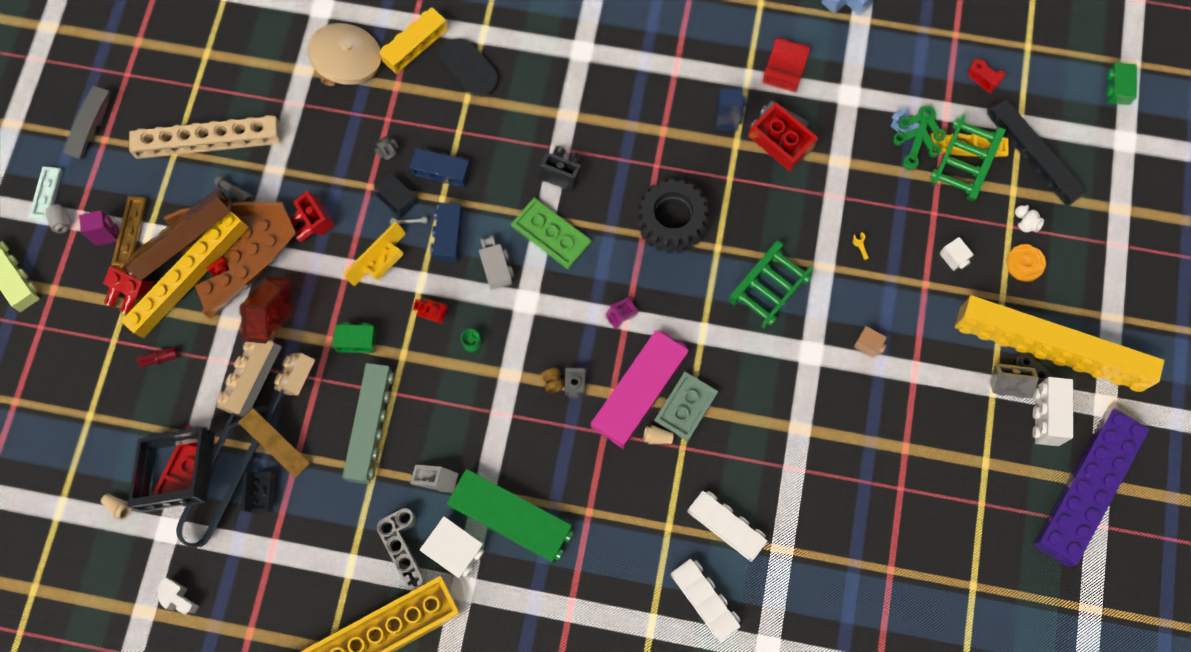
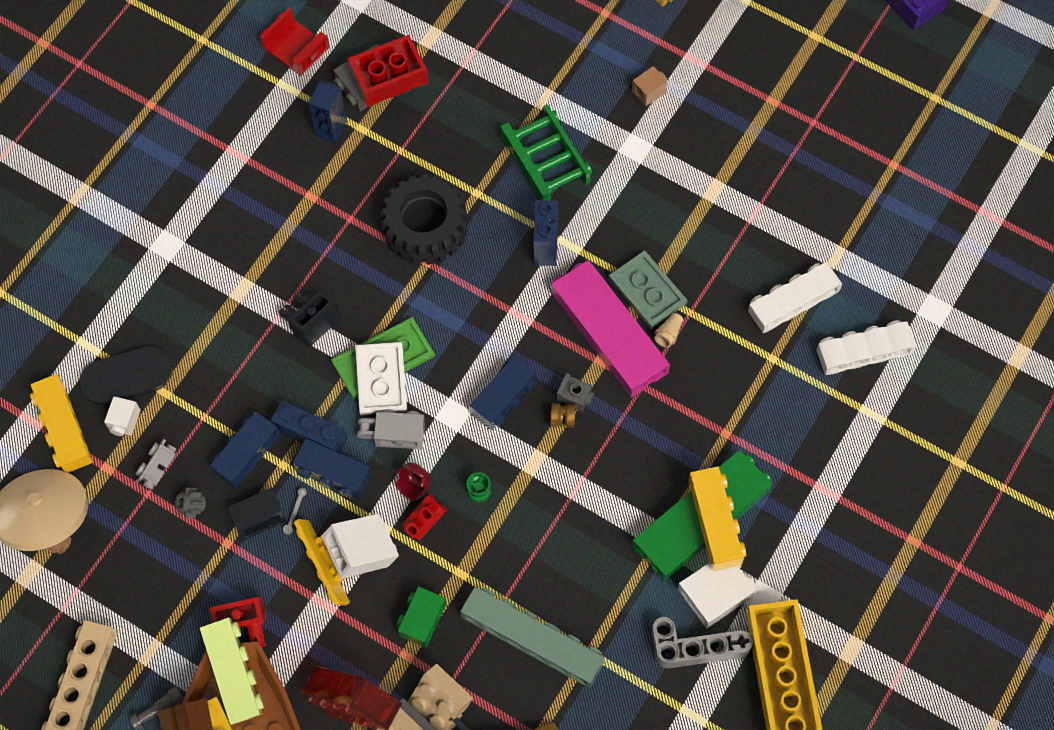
camera: 70 degrees left, 5 degrees down
light grey arch [410,465,458,493] -> none
magenta bracket [605,297,639,329] -> none
yellow hand [853,232,869,260] -> none
none -> white brick [104,397,141,436]
none -> light grey hinge [135,439,176,489]
none -> yellowish green brick [200,618,264,725]
none -> dark blue brick [271,401,348,453]
none -> white brick [322,514,399,578]
none -> white tile [355,342,407,415]
none -> dark red hair [395,462,431,501]
none -> dark blue brick [469,356,537,431]
none -> dark blue window [534,200,558,266]
none -> yellow brick [689,466,746,571]

